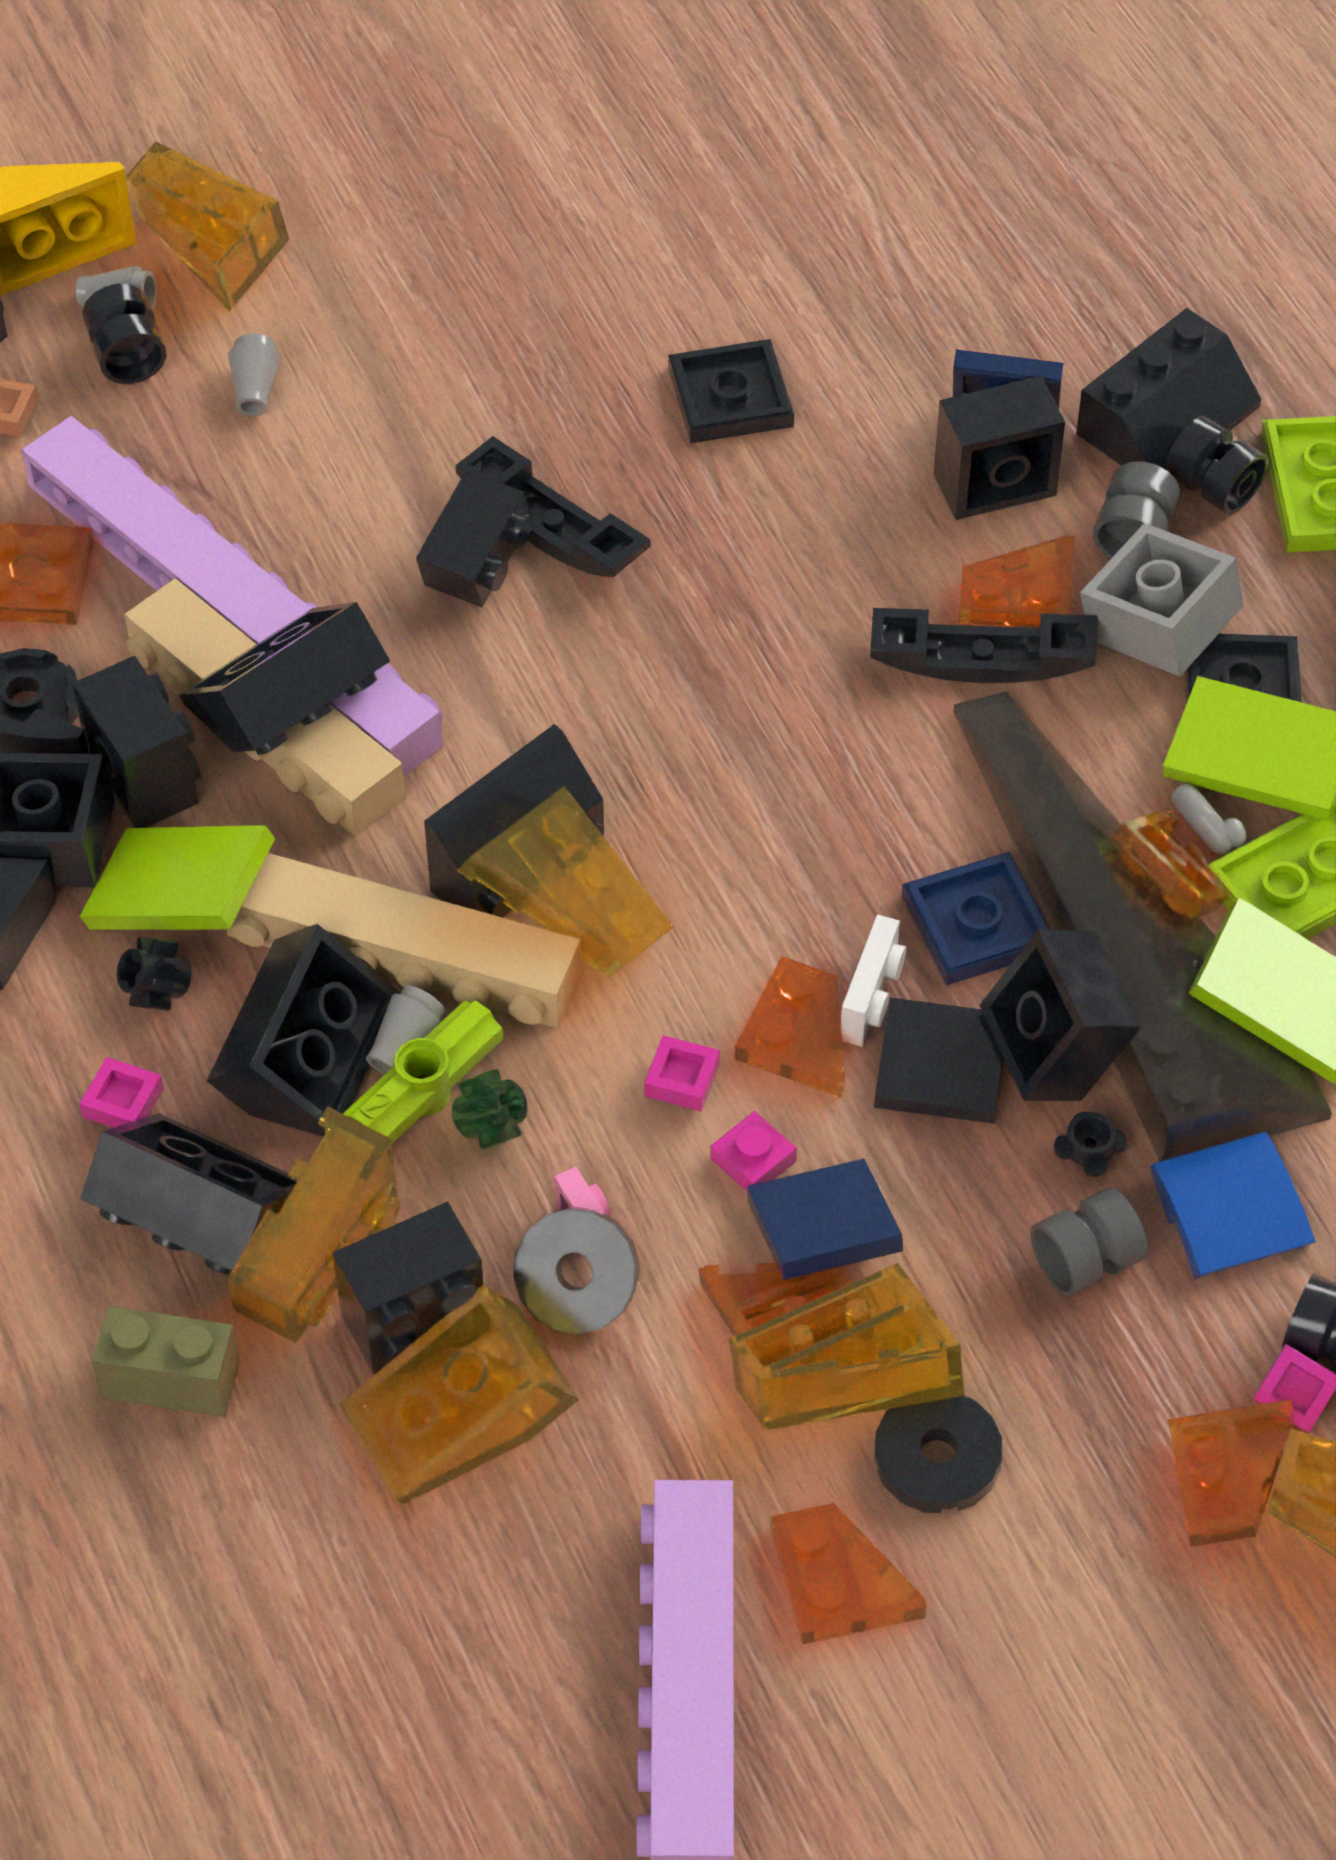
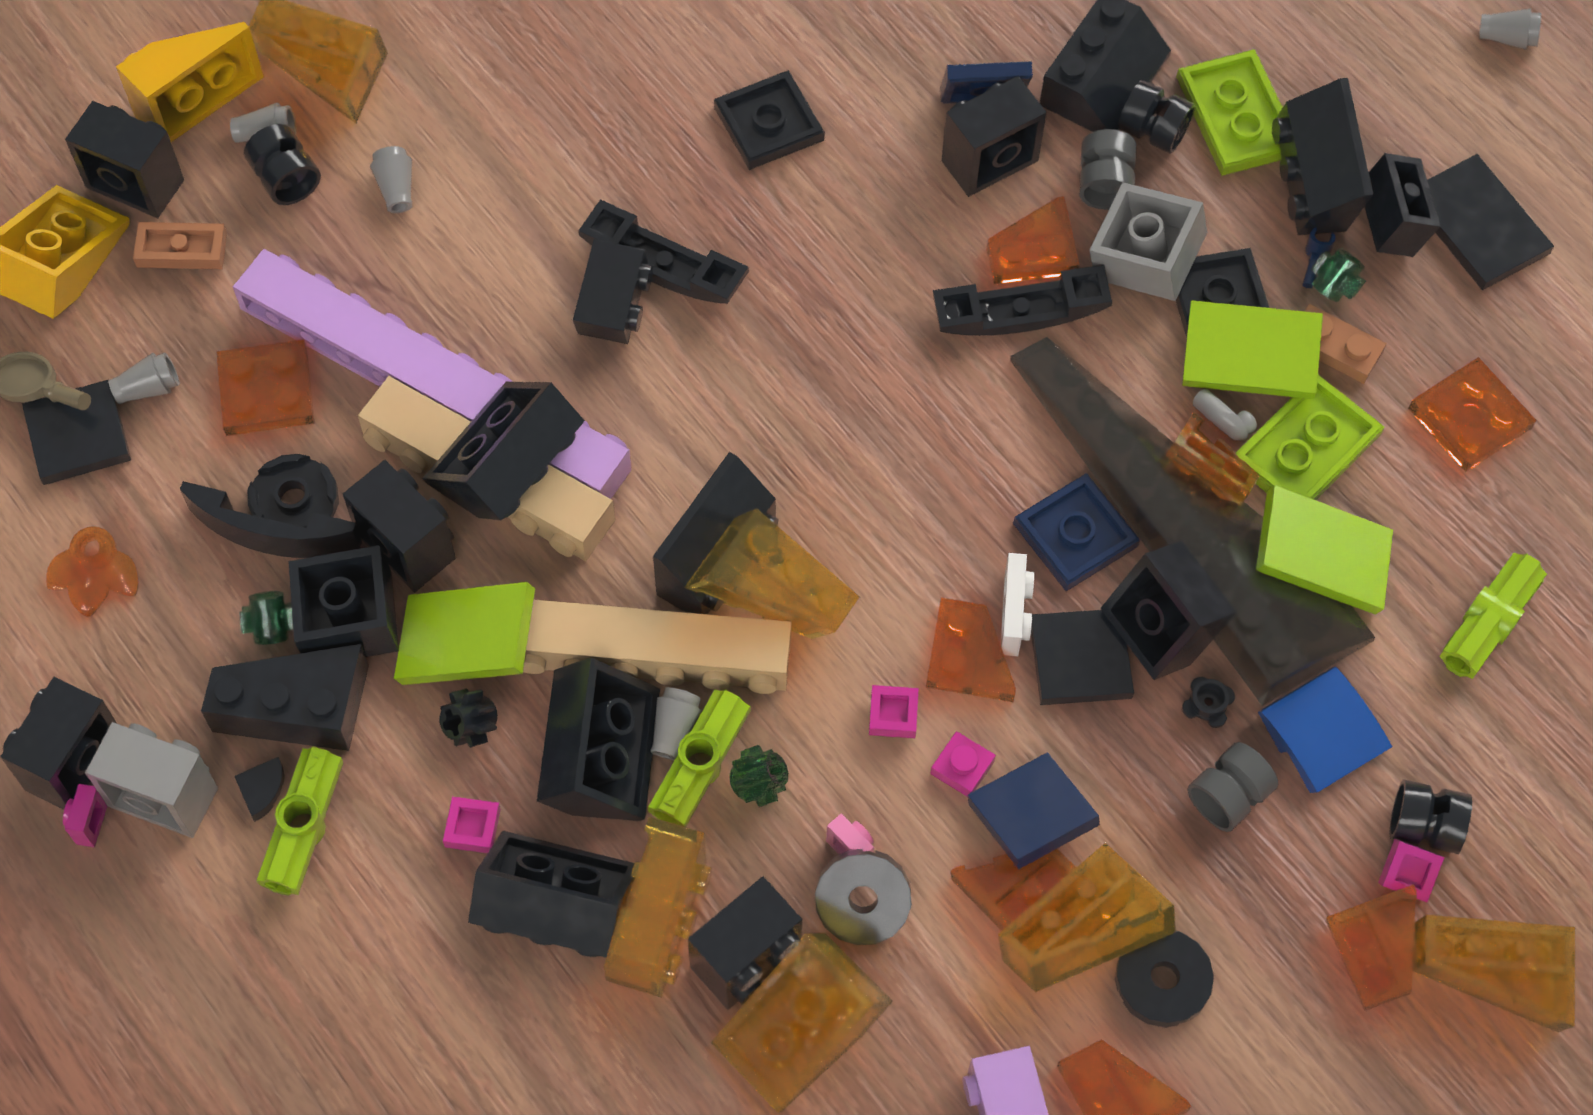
camera: 15 degrees left, 10 degrees up
olive brick [92,1306,240,1417] -> none

